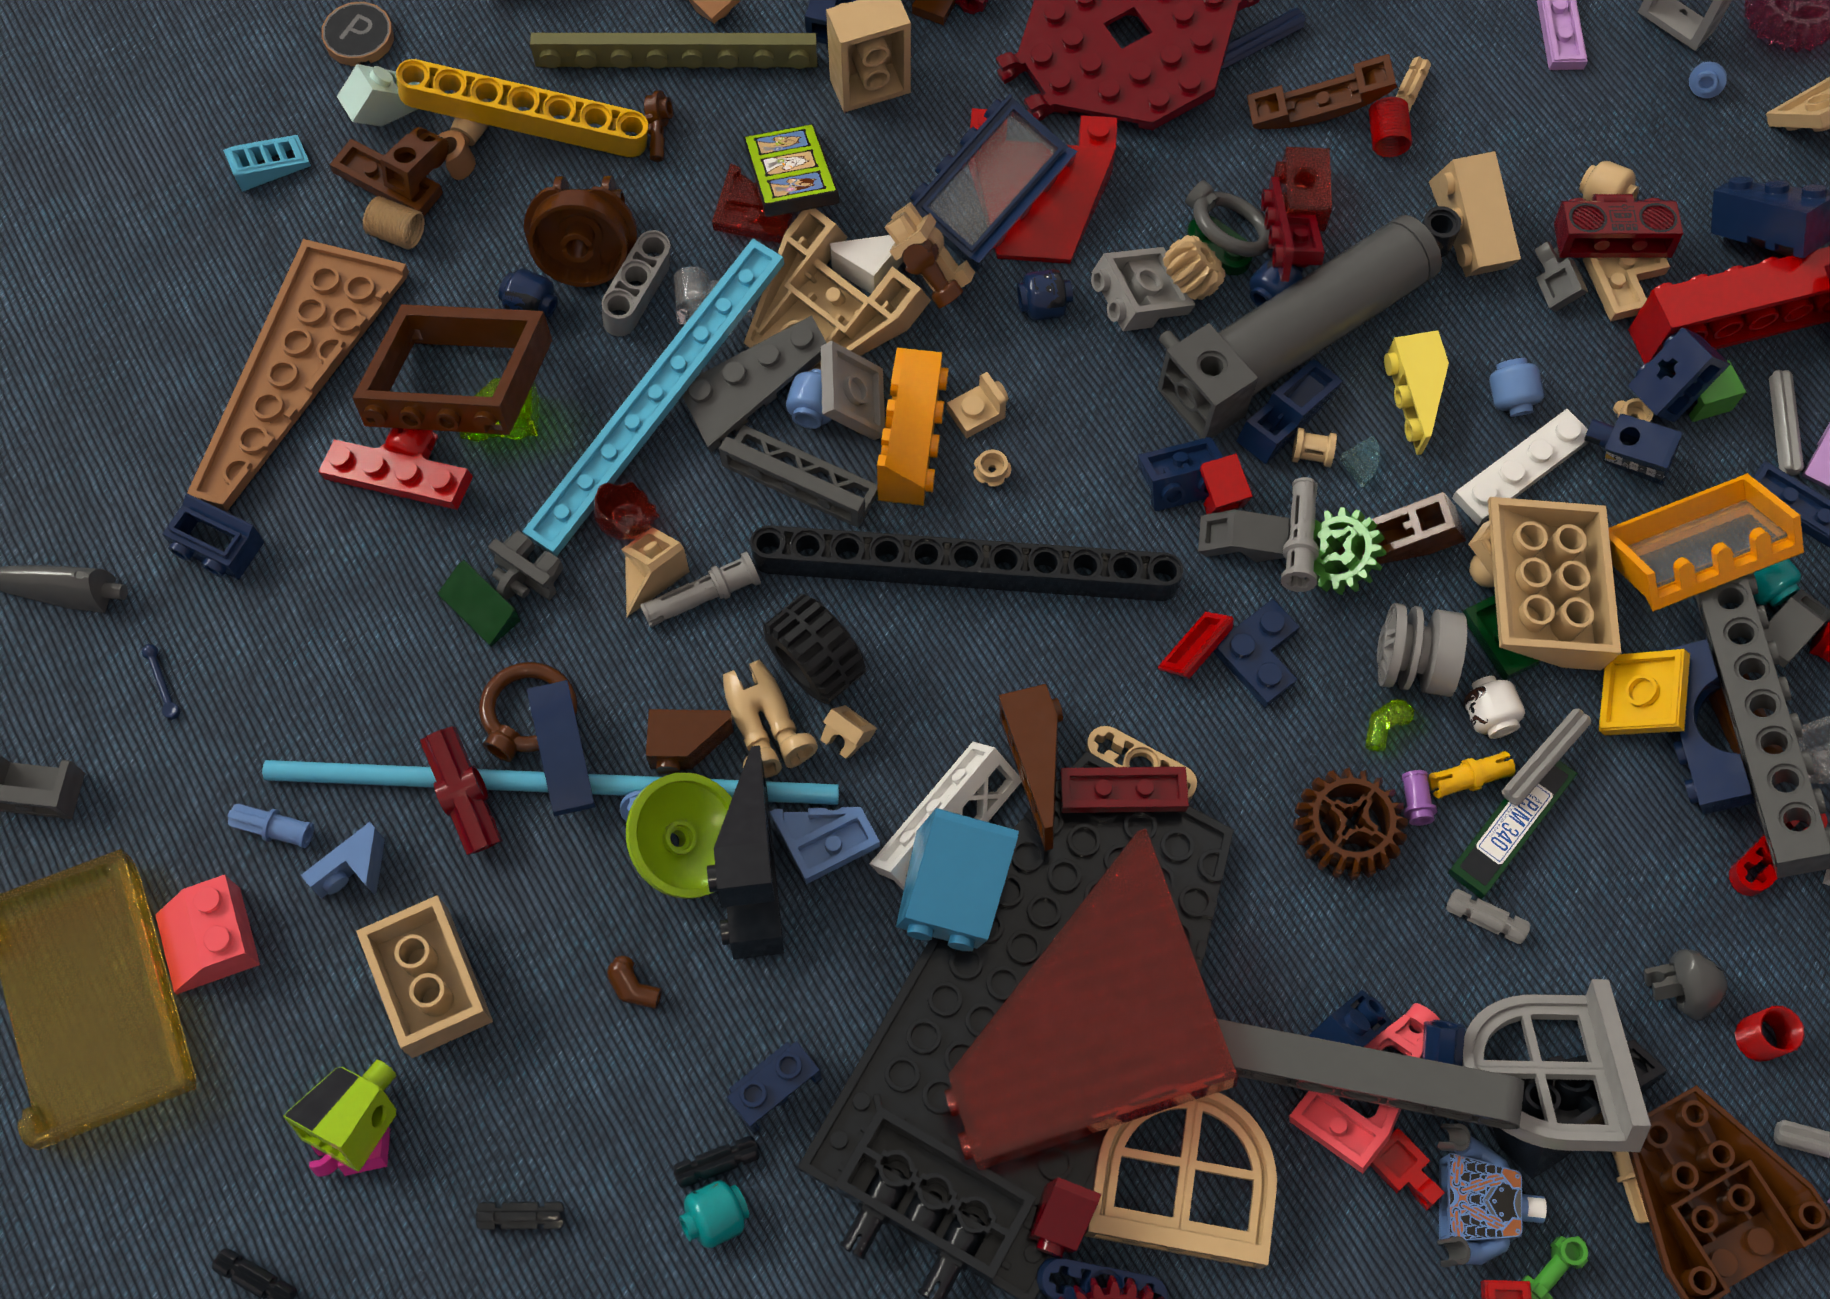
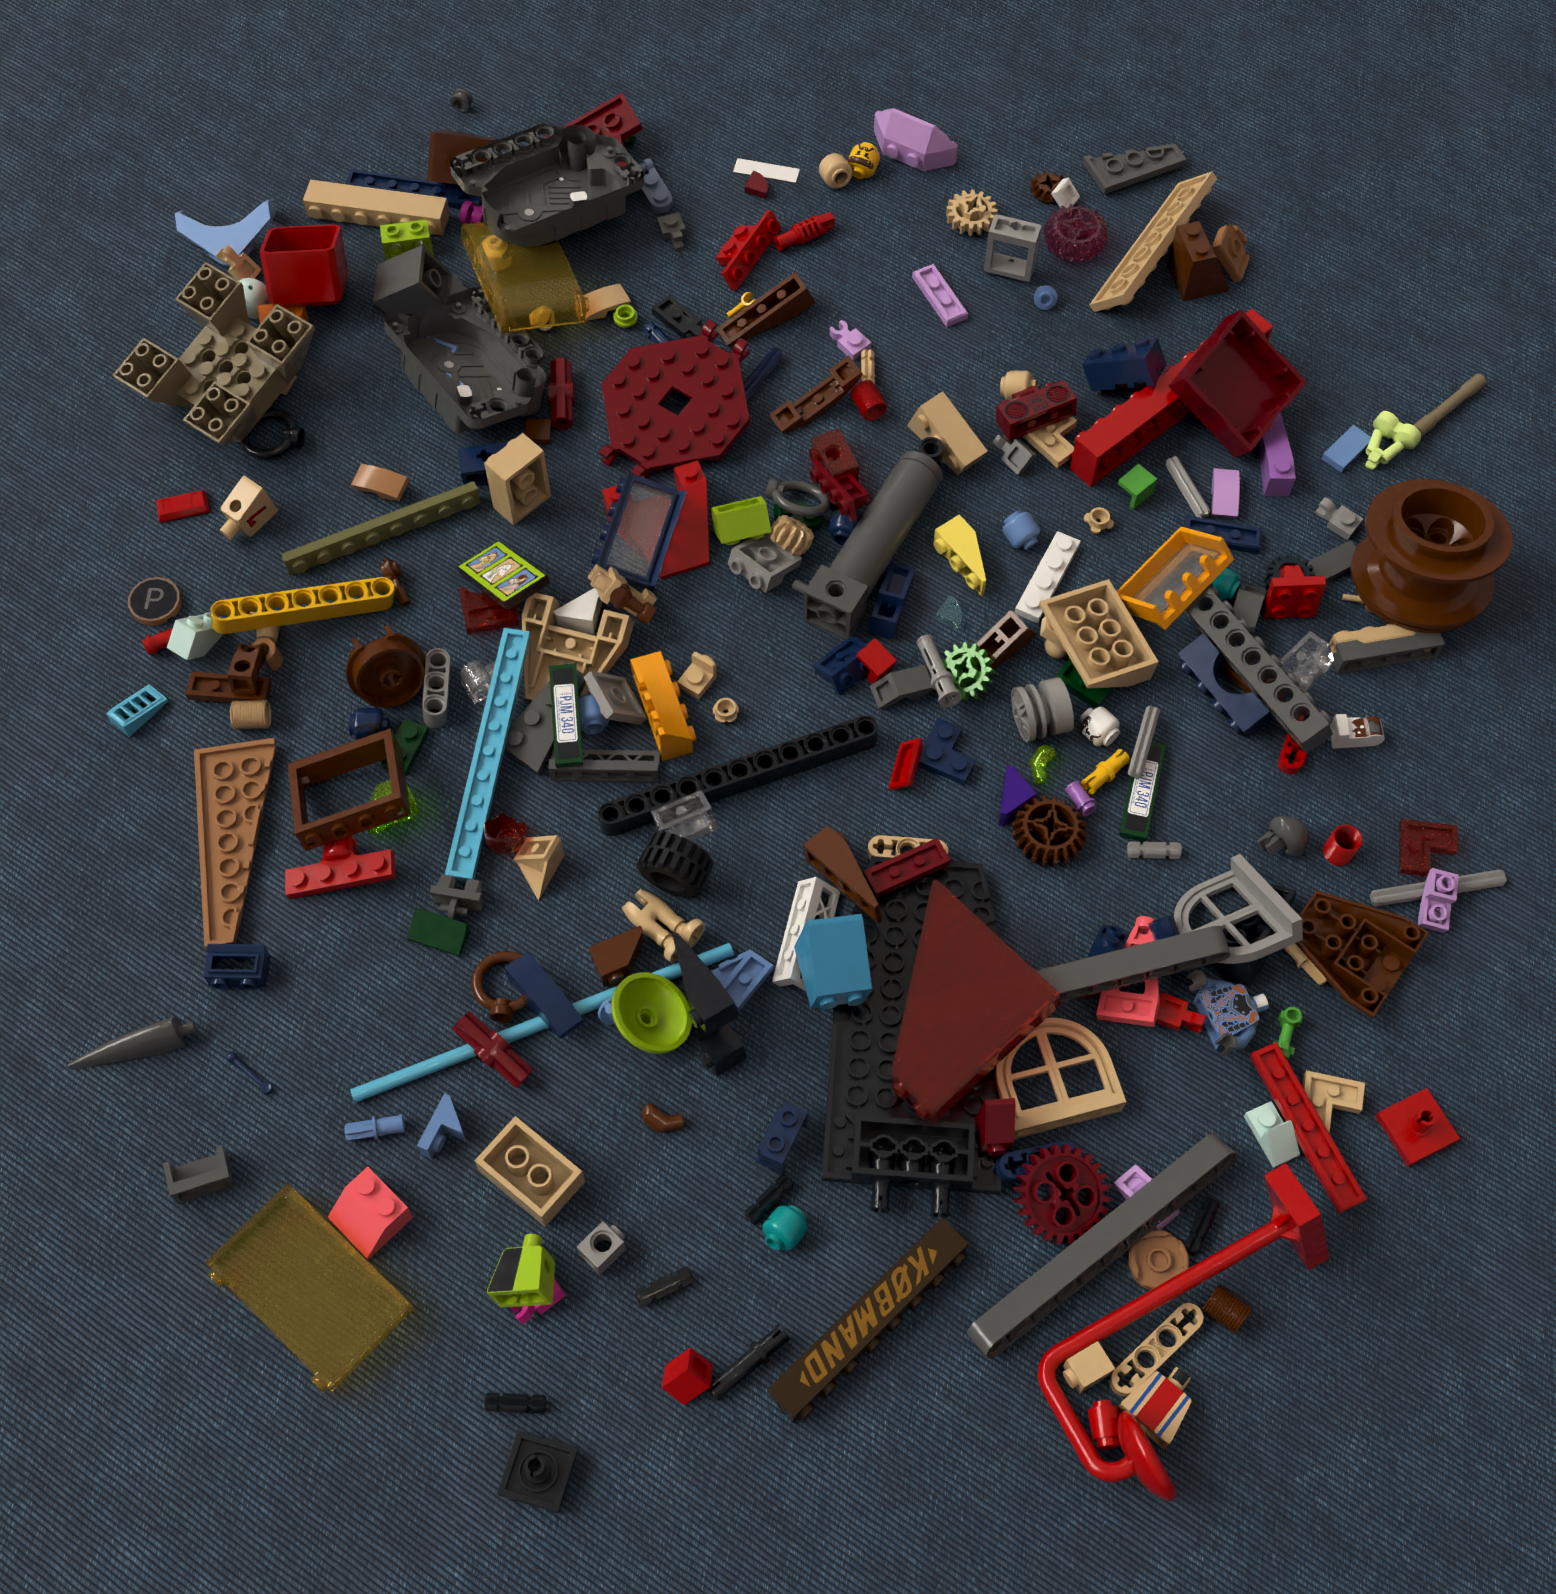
camera: 25 degrees left, 5 degrees down
light grey pin [640,551,761,628] -> none
tan tile [820,705,877,759] -> none
dark blue head [1017,269,1073,320] -> none
tan bush [1291,427,1337,468] -> none
dark blue torso [1584,414,1683,486] -> none
yellow plate [1599,649,1690,736] -> none
dark blue brick [1628,327,1730,422] -> none
none -> red pin [142,628,172,655]
none -> dark green plate [381,719,430,776]
none -> tile [549,663,583,768]
none -> light grey brick [576,1221,626,1276]
none -> clear brick [651,790,717,841]
none -> lime slope [712,496,772,545]
none -> lavender plate [829,320,872,361]
none -> dark purple slope [999,765,1037,826]

